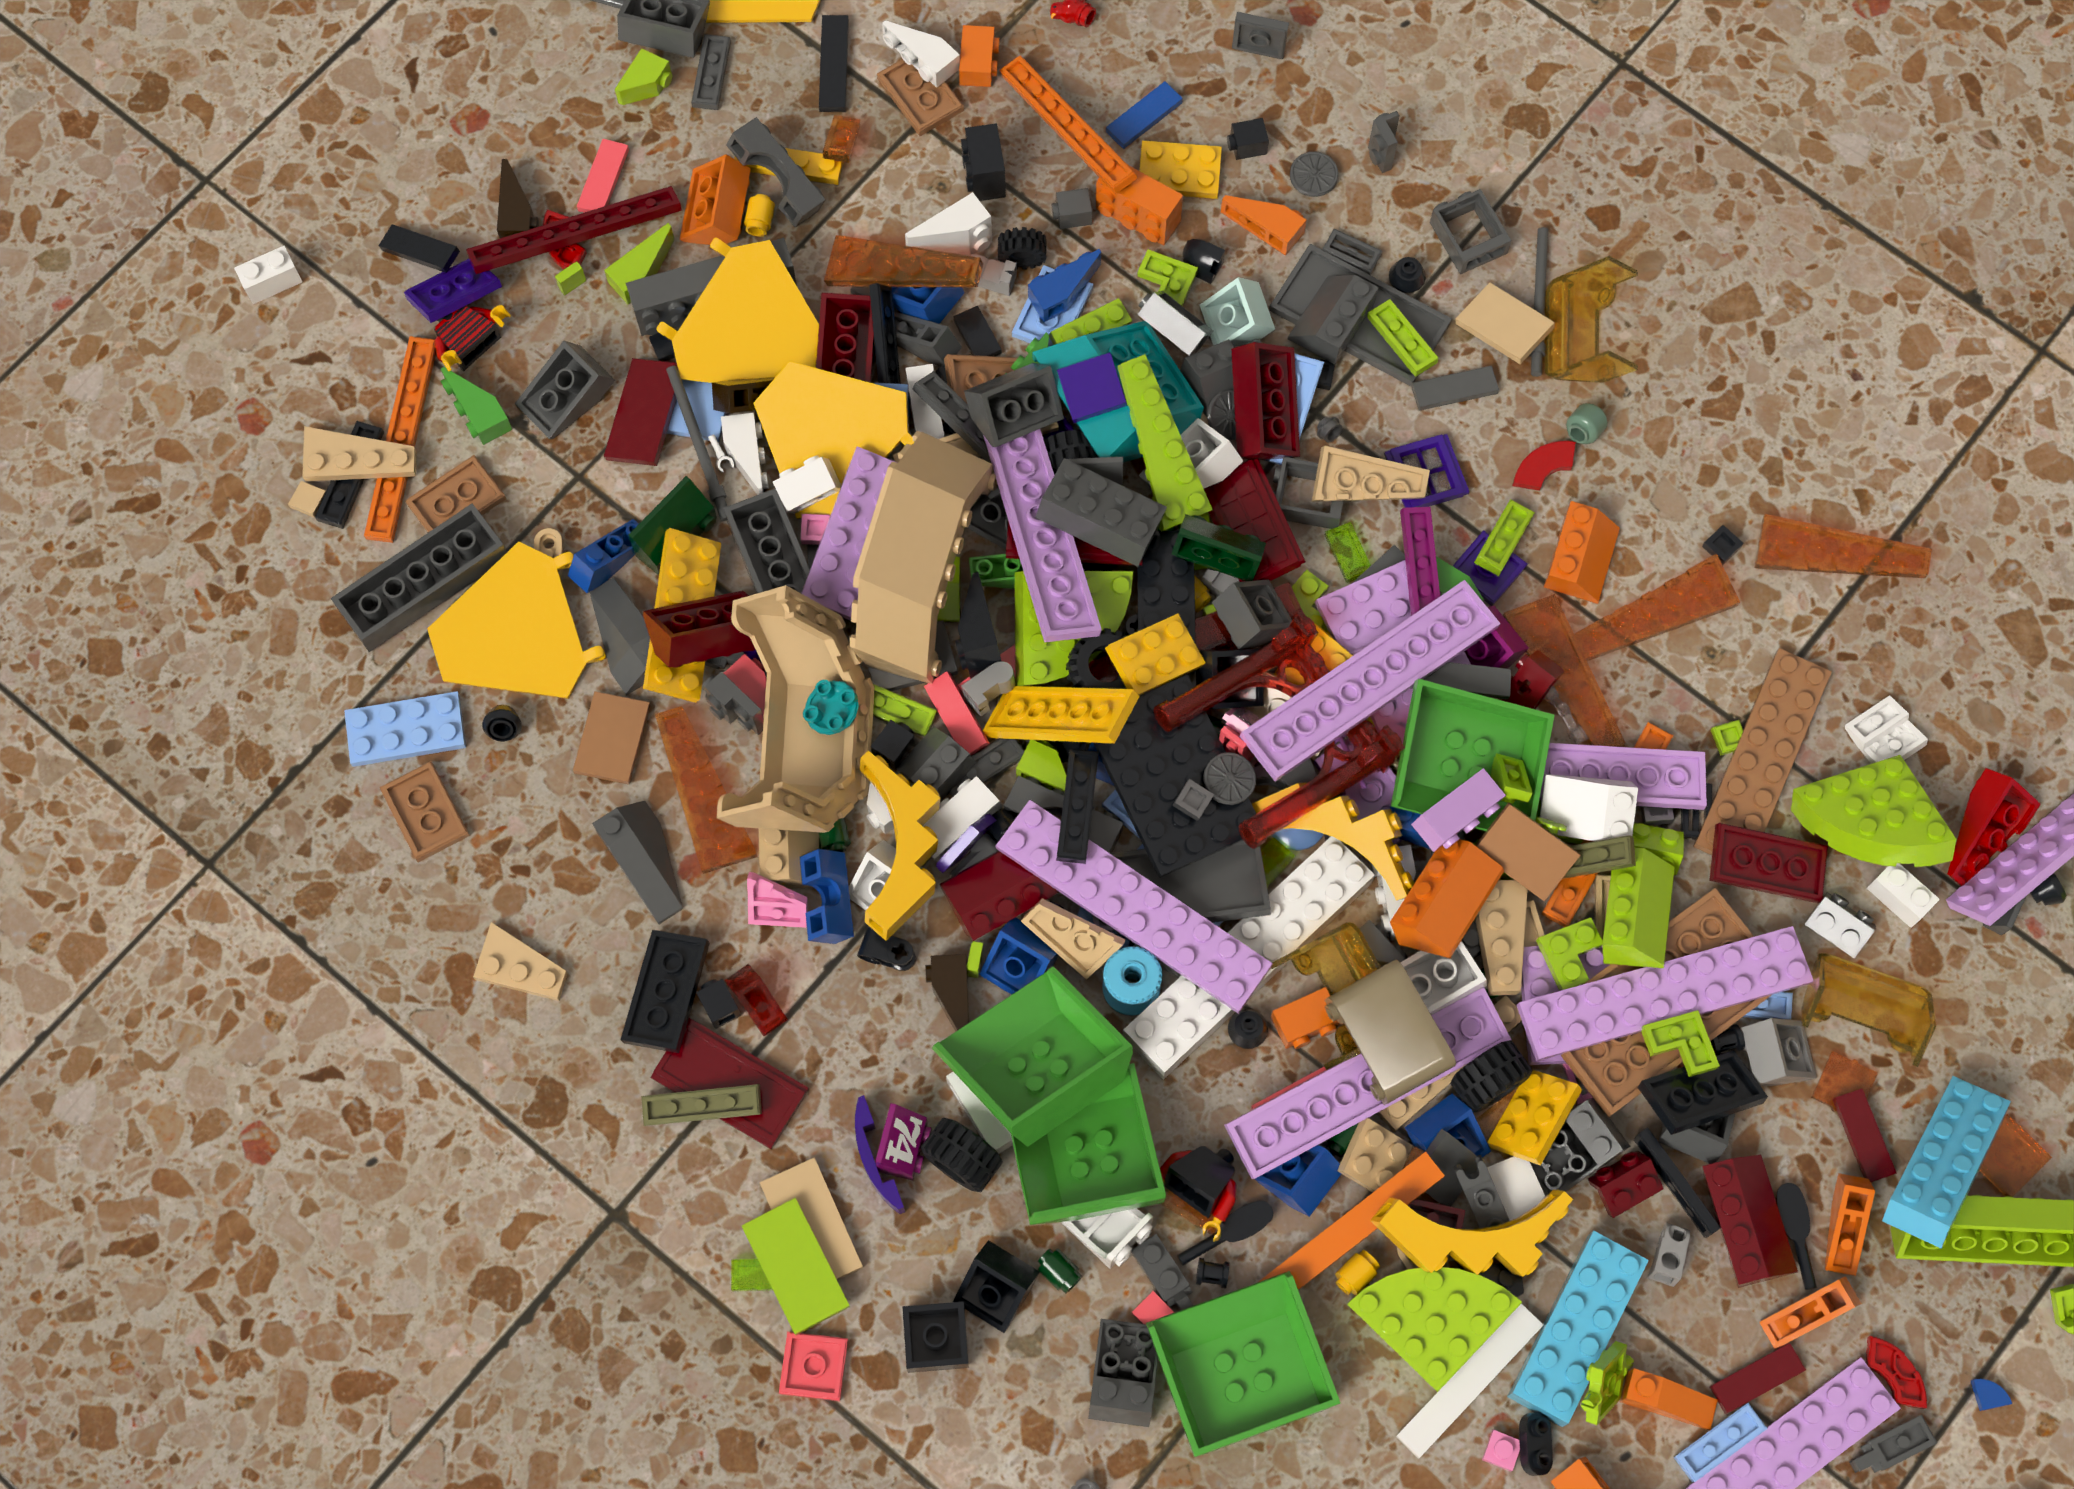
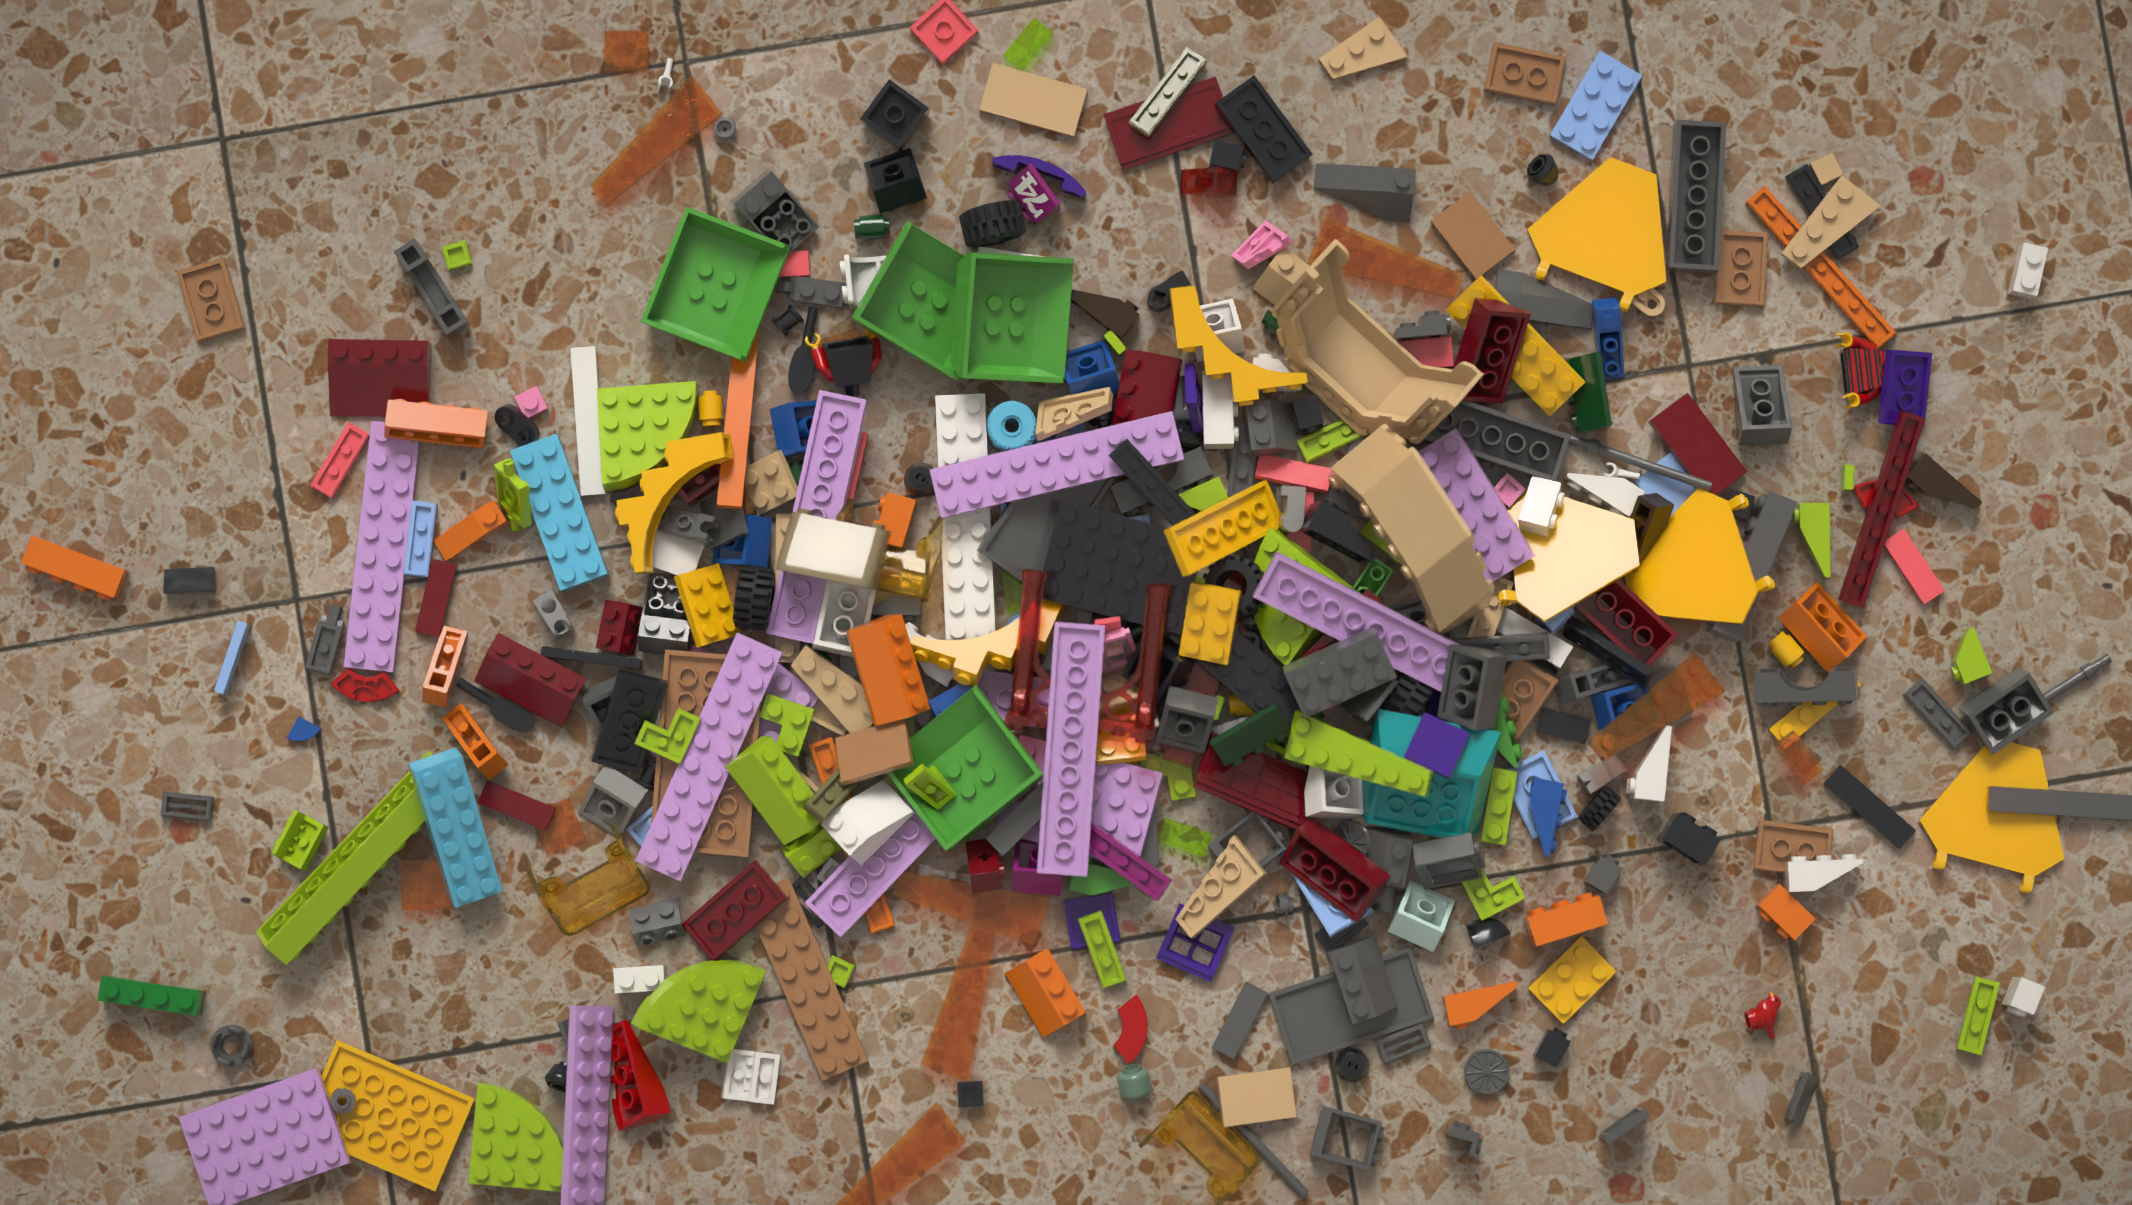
camera: 130 degrees right, 15 degrees up
black tile [378,224,460,273] -> none
bright green slope [441,367,512,445] -> none
lime tile [742,1198,850,1336] -> none
blue arch [800,849,854,944] -> none
teal dish [803,680,859,735] -> none
orange tile [999,55,1138,194] -> none
blue tile [1106,81,1183,149] -> none
flat silver plate [1173,779,1214,821] -> none
dark grey wheel [1203,752,1256,805] -> none
lime plate [1367,299,1438,377] -> none
lavender brick [1411,768,1506,852] -> none
lime plant [1536,817,1567,834] -> none

